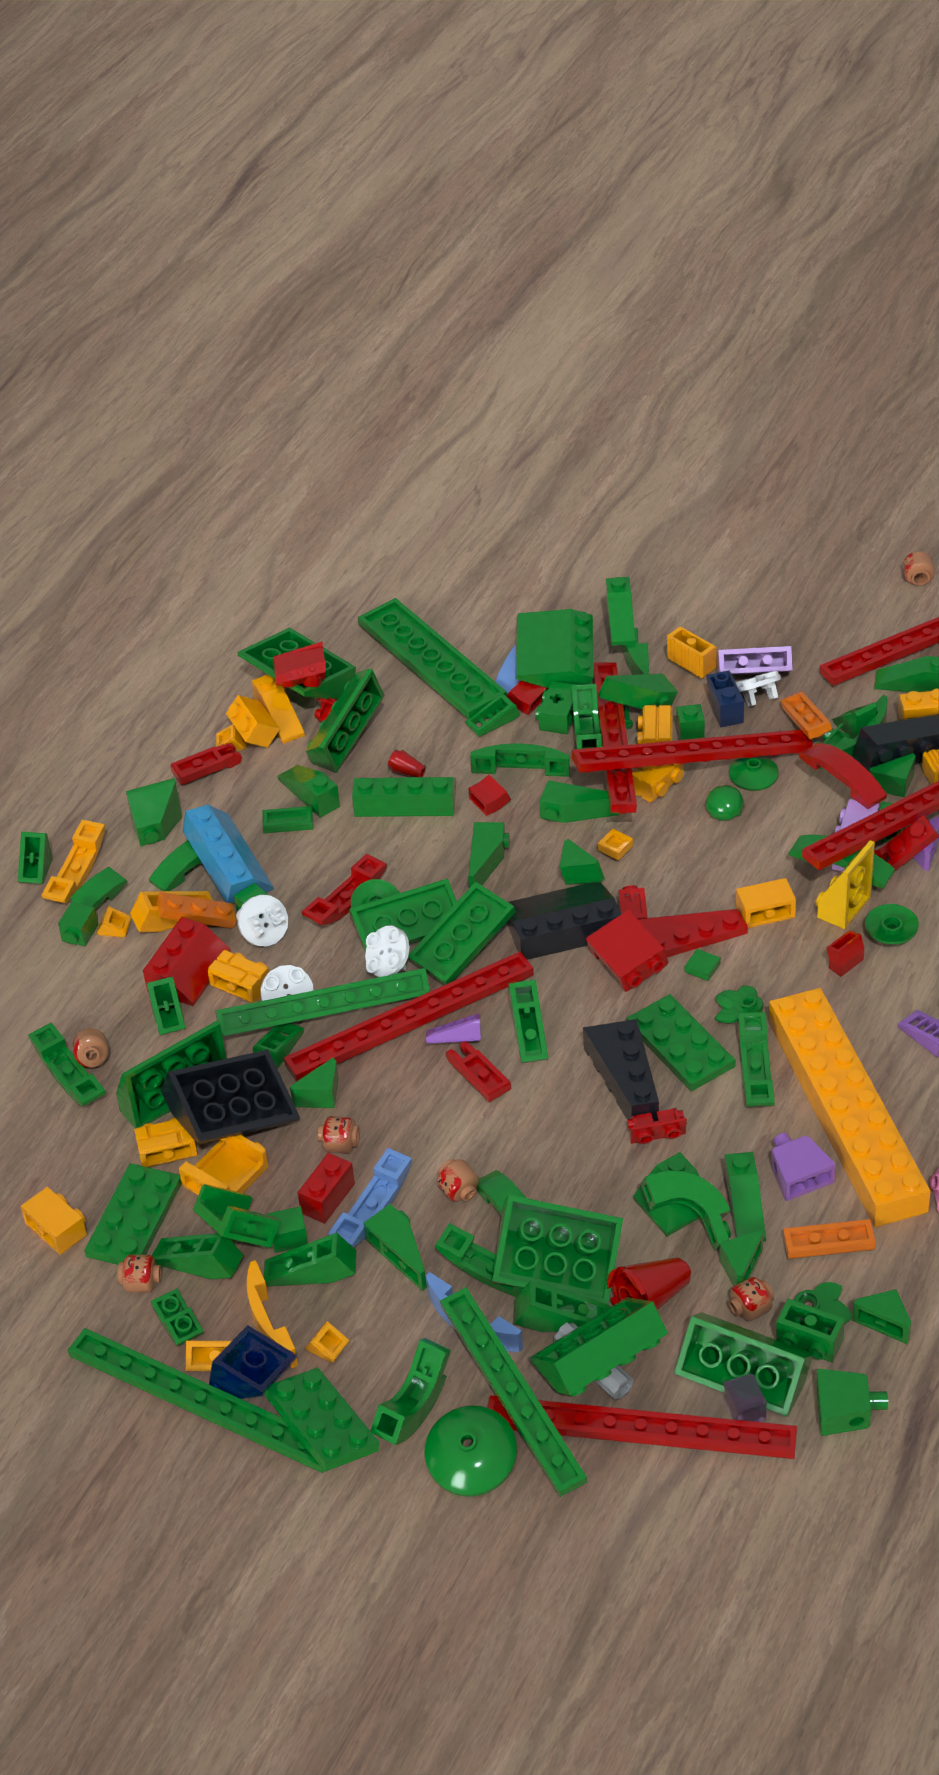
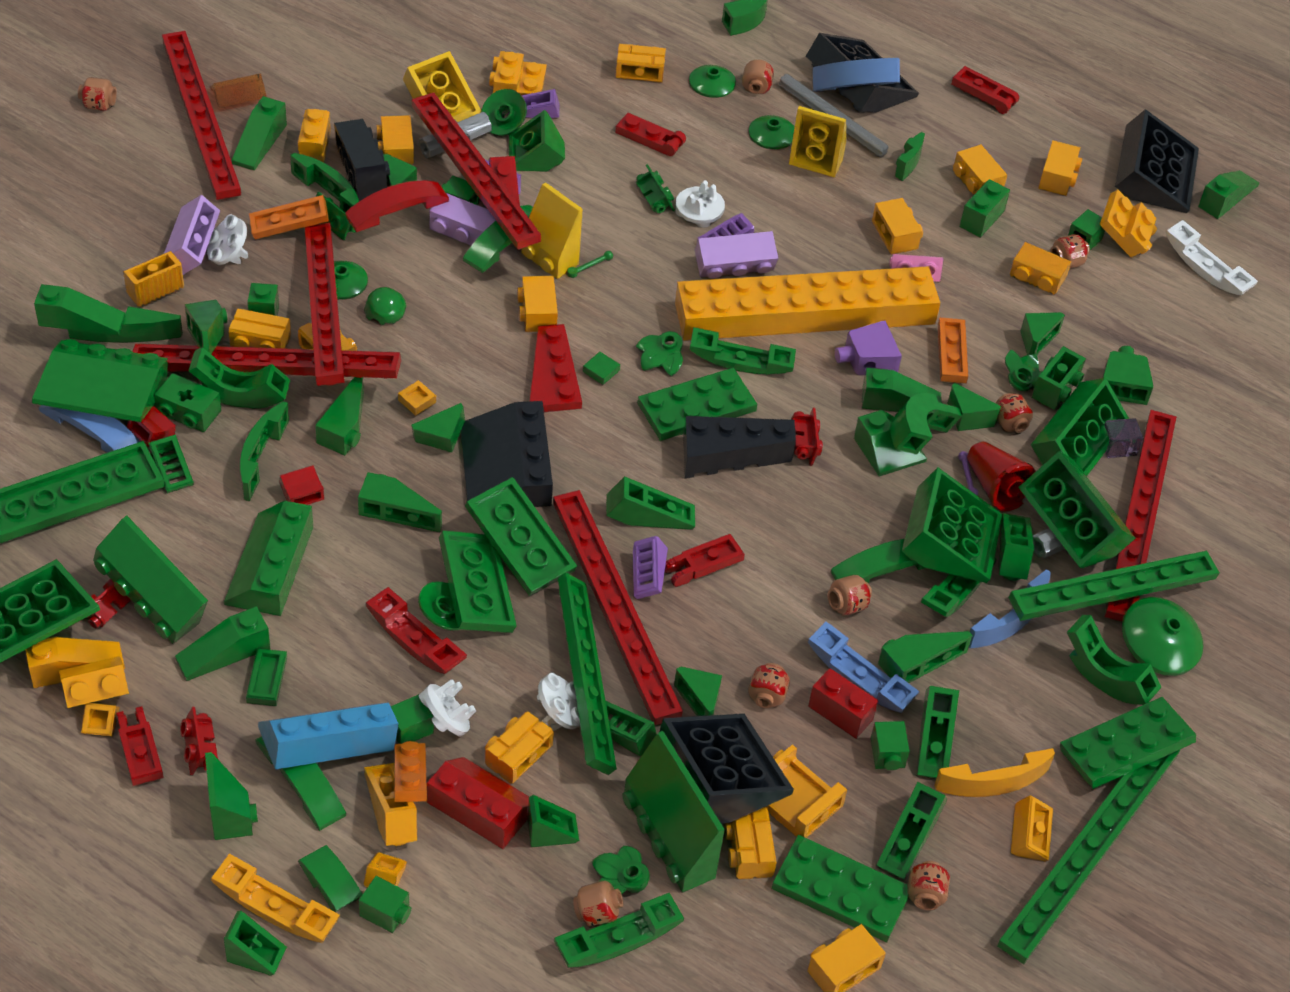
camera: 90 degrees left, 5 degrees up
green slope [151,1288,204,1347] -> none
green panel [193,1184,281,1248] -> none
clear blue slope [209,1325,297,1399] -> none
red slope [273,641,326,687] -> none
light orange slope [304,1321,350,1363] -> none
white plate [365,926,410,977] -> none
red cone [388,749,426,777] -> none
red panel [586,910,669,992] -> none
red bracket [617,885,648,919] -> none
dark blue slope [706,670,744,728] -> none
red piece [826,930,864,977] -> none
green slope [832,702,877,740] -> none
green dish [865,904,919,944] -> none
none -> red hinge [180,707,219,775]
none -> green hinge [567,251,613,278]
none -> green plate [592,846,650,894]
none -> lavender brick [695,231,778,279]

